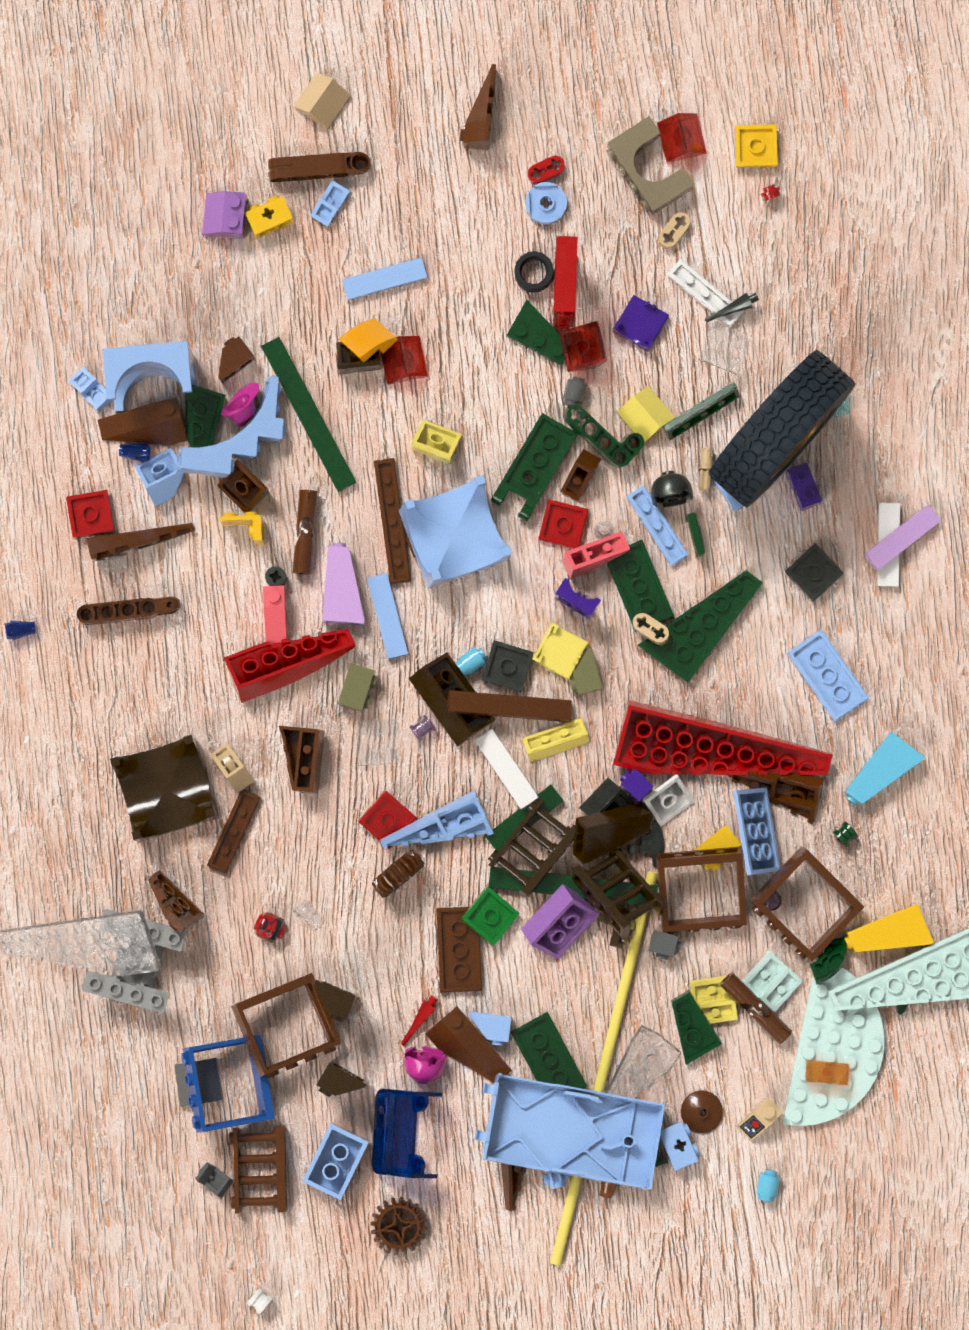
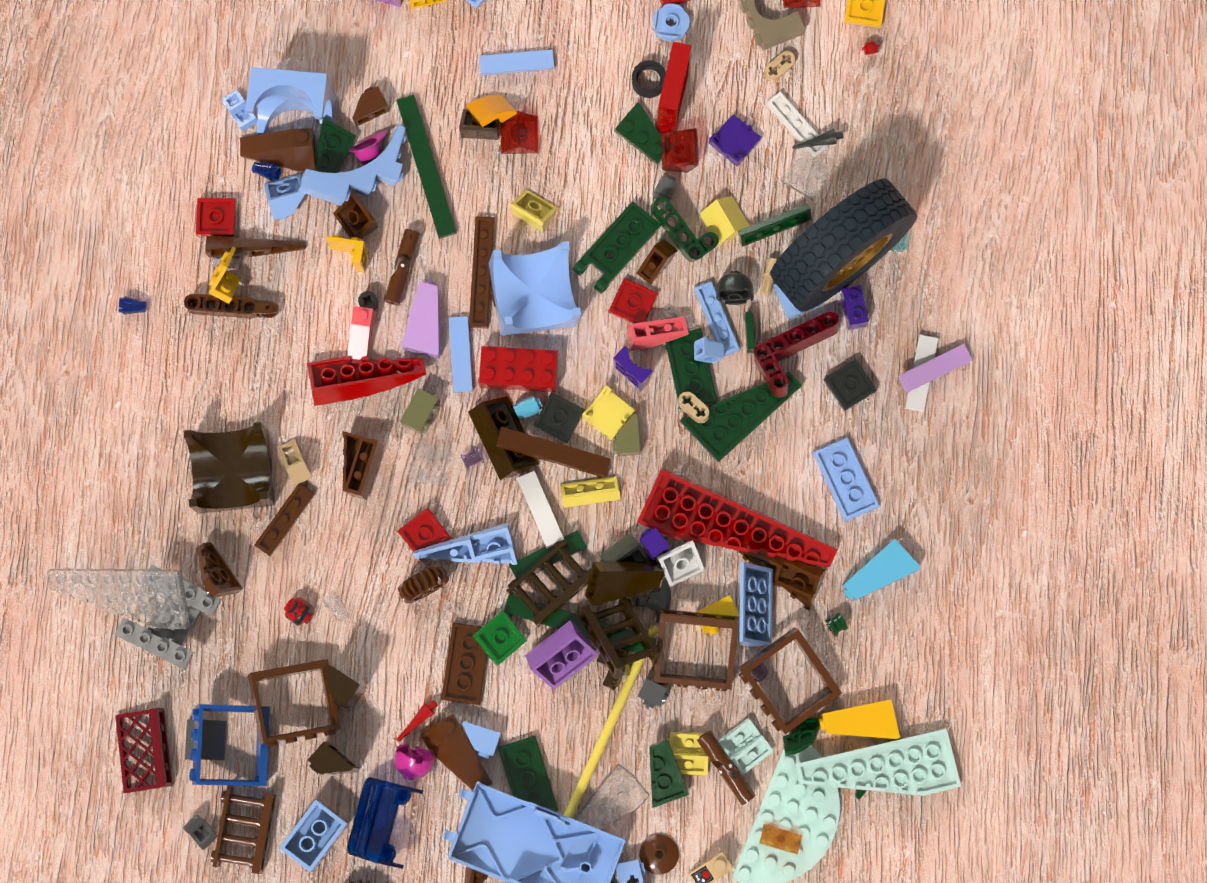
camera: 10 degrees right, 5 degrees down
none -> dark red fence [115,708,173,793]
none -> yellow bracket [208,247,241,304]
none -> red brick [479,346,558,392]
none -> light blue brick [694,337,725,364]
none -> dark red beam [753,312,839,398]

